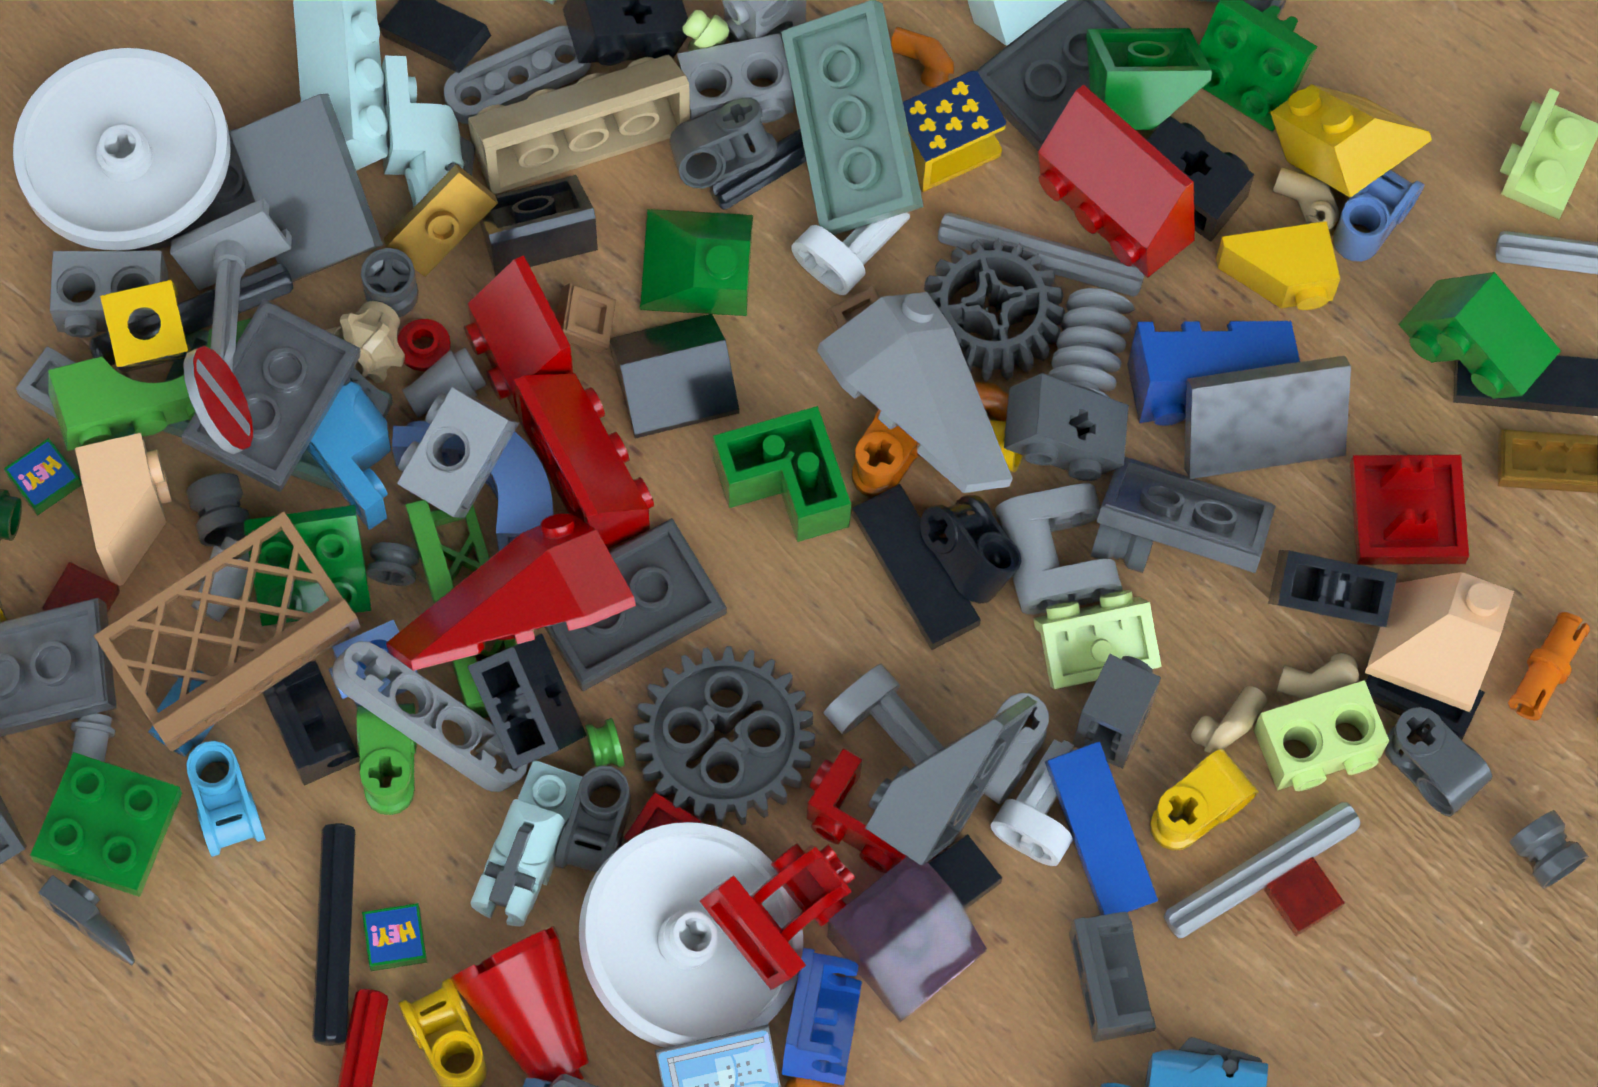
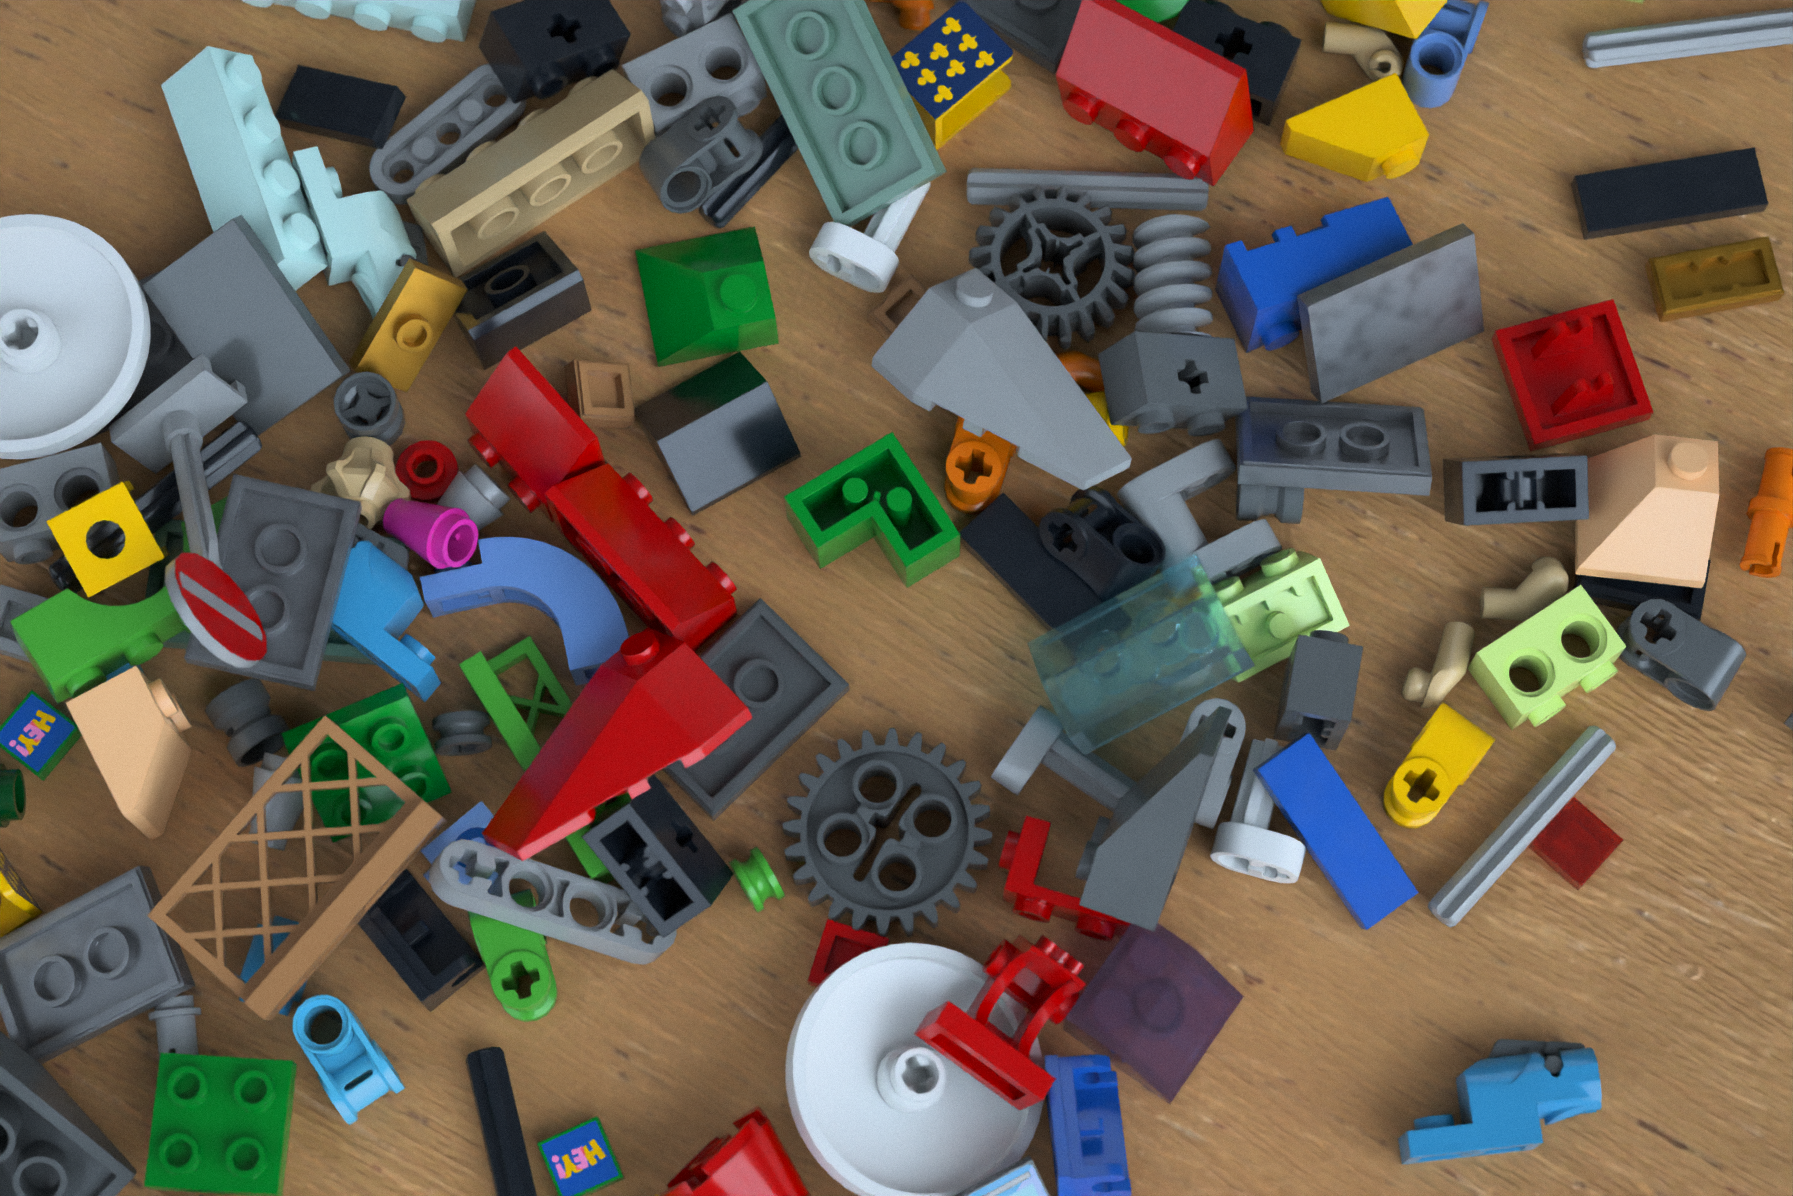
camera: 10 degrees left, 5 degrees up
clear red tile [42,562,120,613] -> none
light grey brick [397,387,519,519] -> none
light aqua plate [470,760,583,927] -> none
dark grey piece [555,766,631,872] -> none
yellowish green arm [682,10,729,51] -> none
black tile [923,834,1002,916] -> none
dark grey hinge [1069,912,1156,1043] -> none
green brick [1398,272,1561,399] -> none
none -> dark pink cone [383,498,478,569]
none -> clear light blue slope [1028,554,1255,755]

